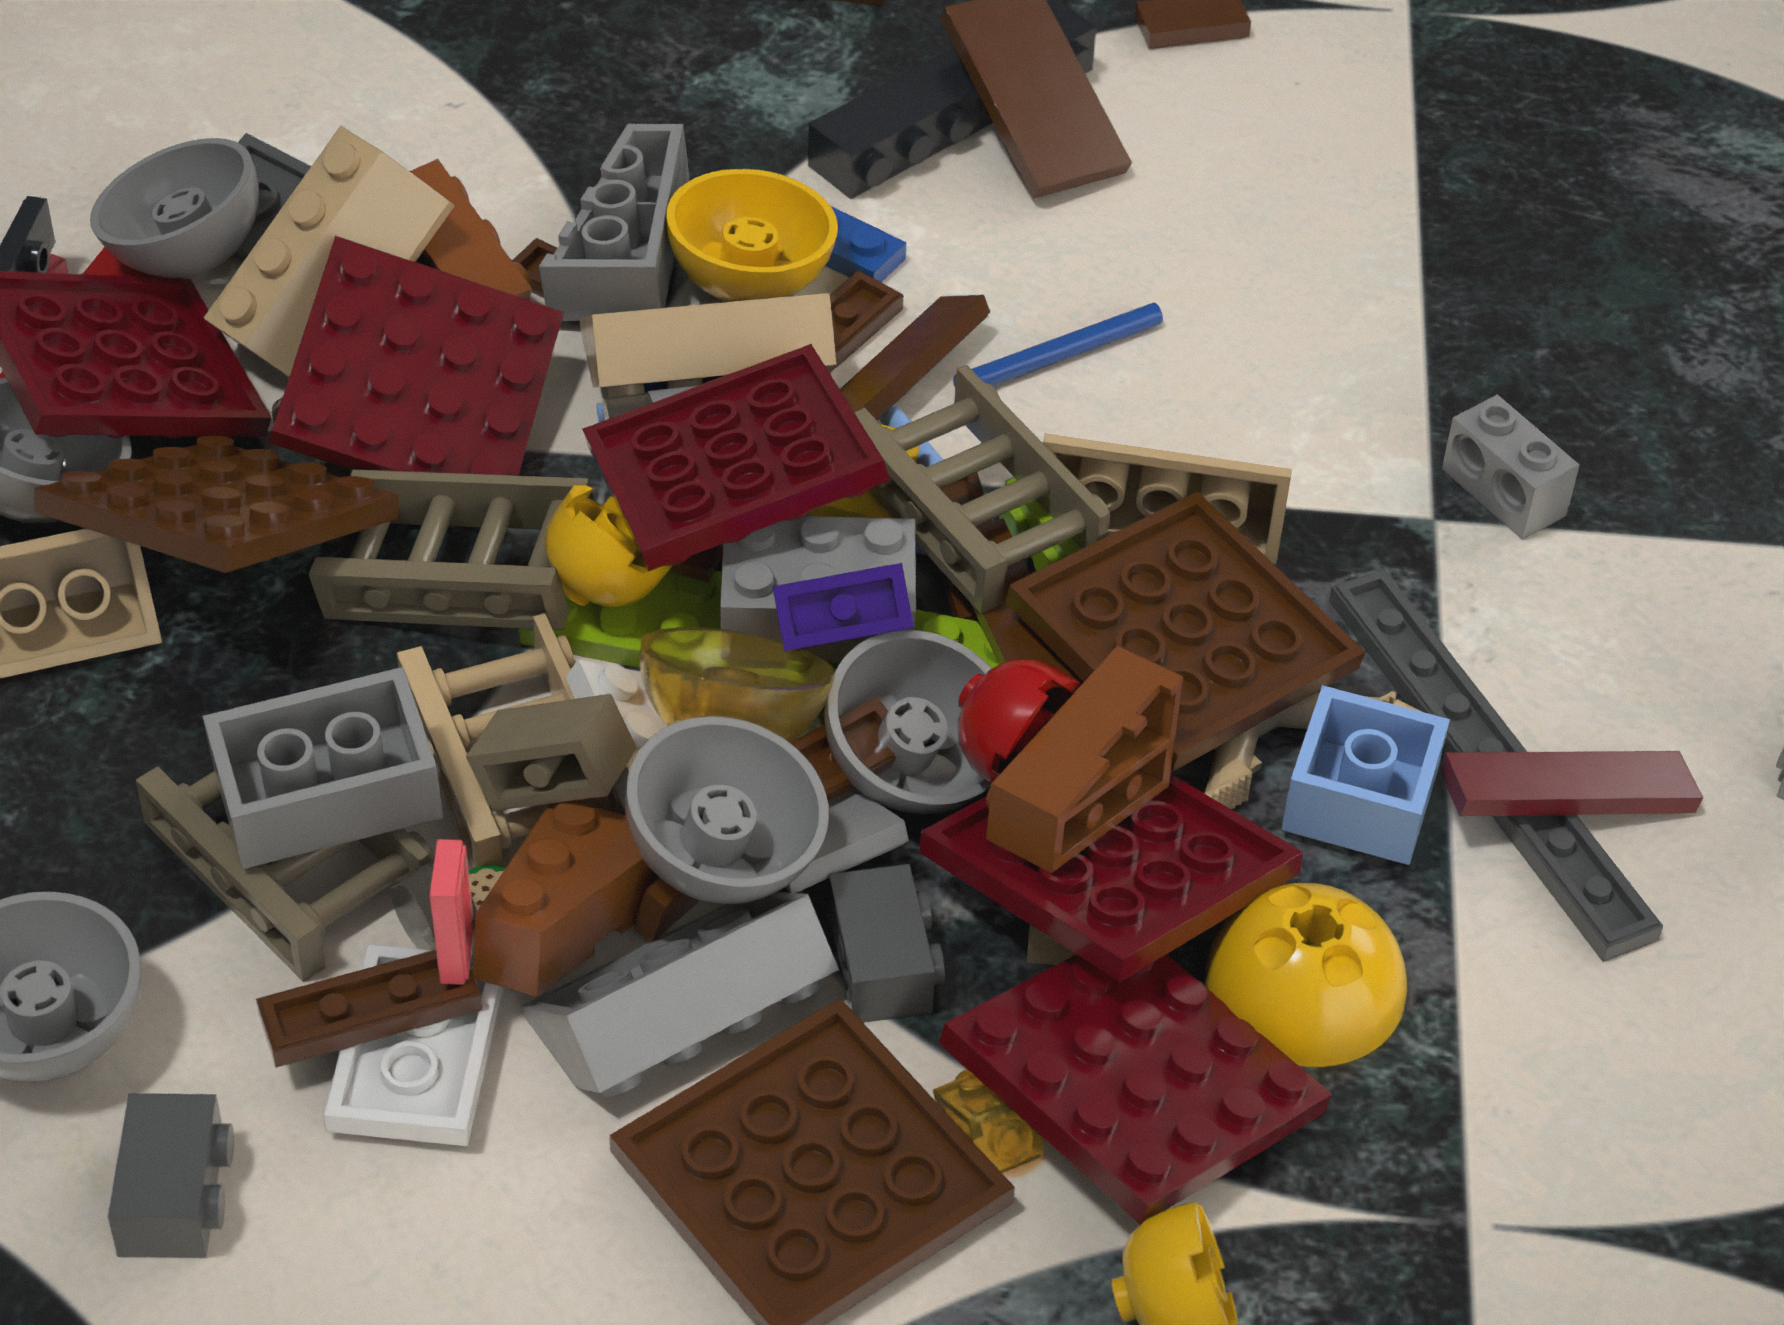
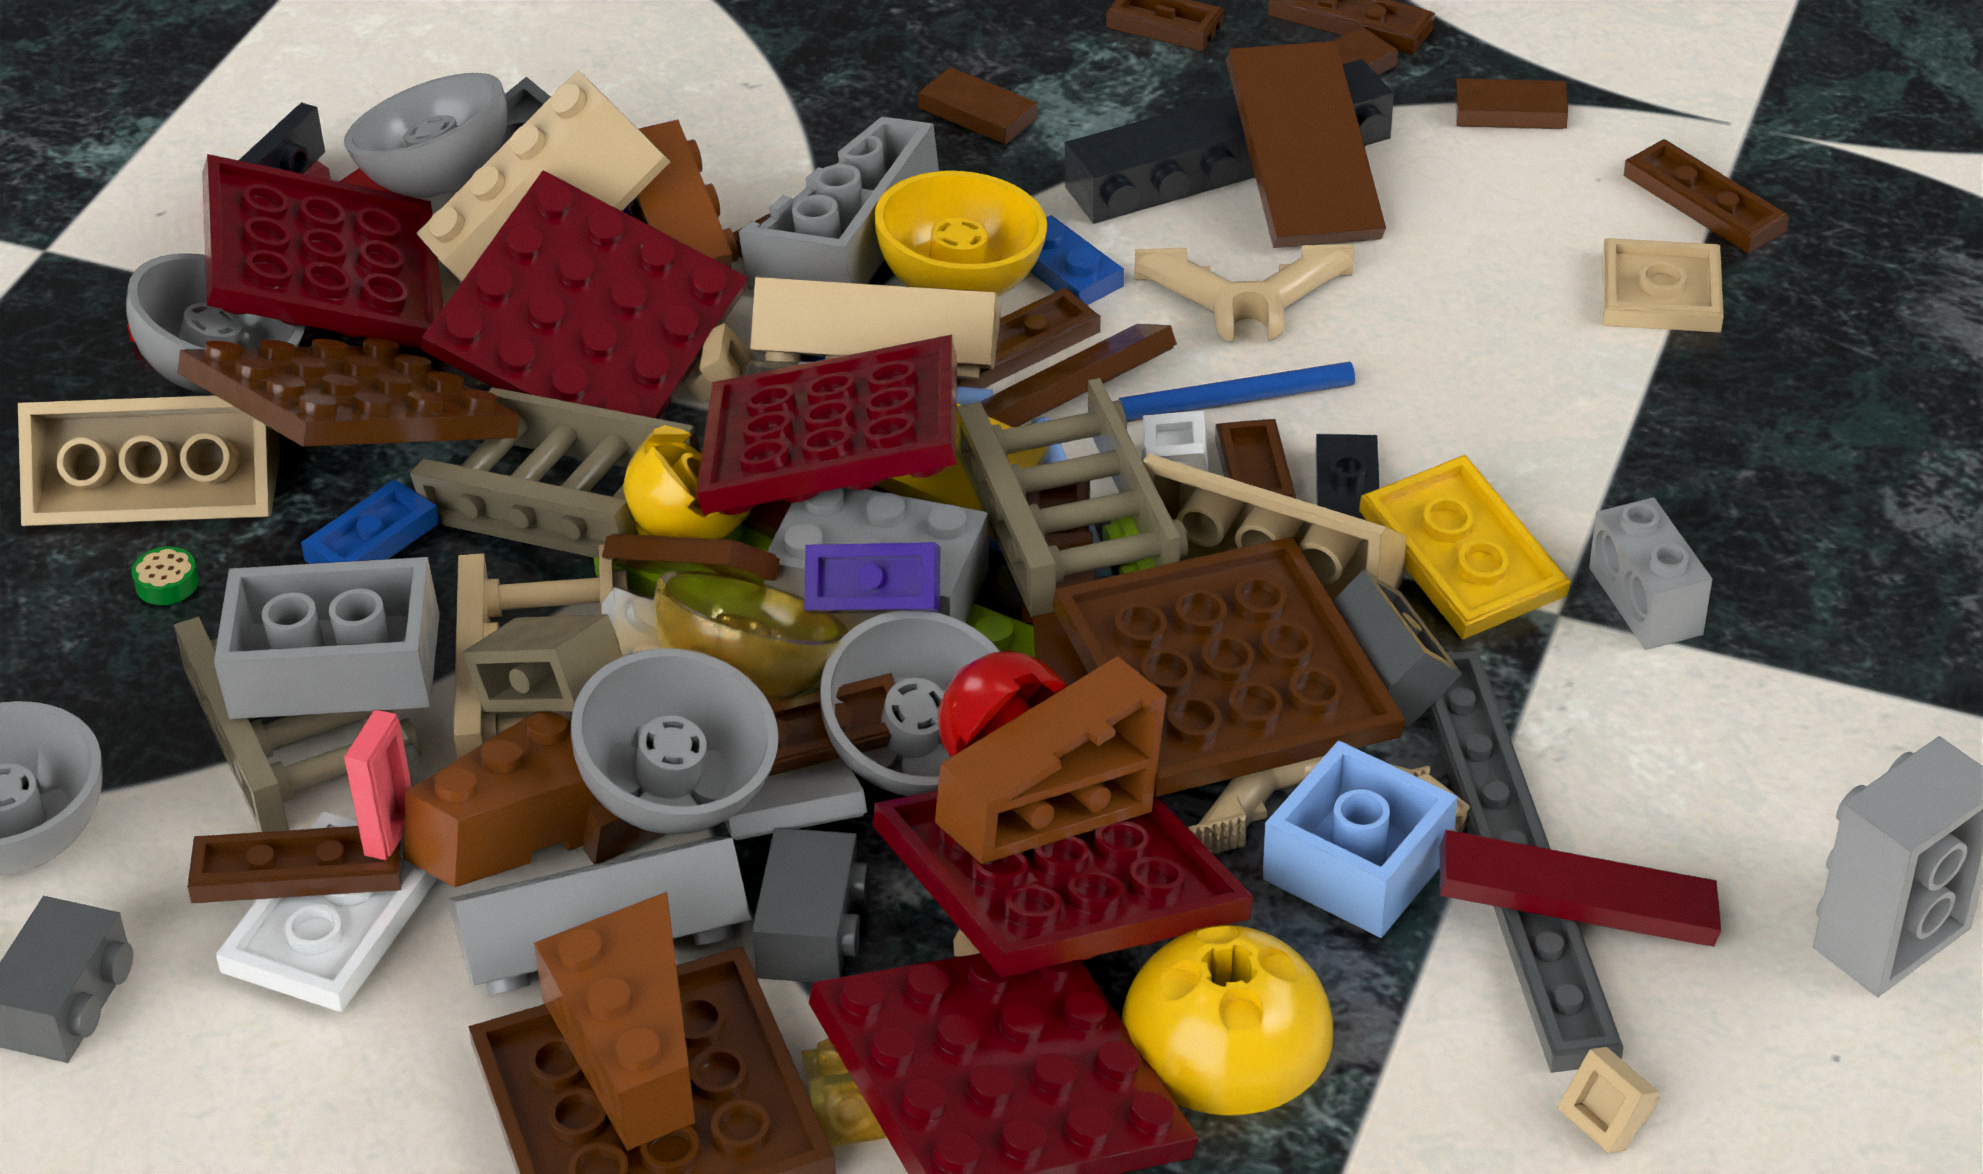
camera: 20 degrees right, 5 degrees down
none -> tile [132,546,199,605]
none -> blue plate [301,479,440,564]
none -> dark orange wedge [534,892,695,1151]
none -> reddish brown tile [602,534,780,581]
none -> tan tile [687,323,759,402]
none -> reddish brown tile [918,67,1038,145]
none -> tan piece [1134,244,1354,342]
none -> white bracket [1142,410,1208,472]
none -> reddish brown tile [1215,419,1296,499]
none -> black plate [1315,434,1380,521]
none -> dark grey brick [1333,570,1462,729]
none -> yellow tile [1359,455,1571,640]
none -> tan tile [1557,1047,1660,1154]
none -> tan tile [1602,238,1724,333]
none -> reddish brown tile [1623,139,1789,254]

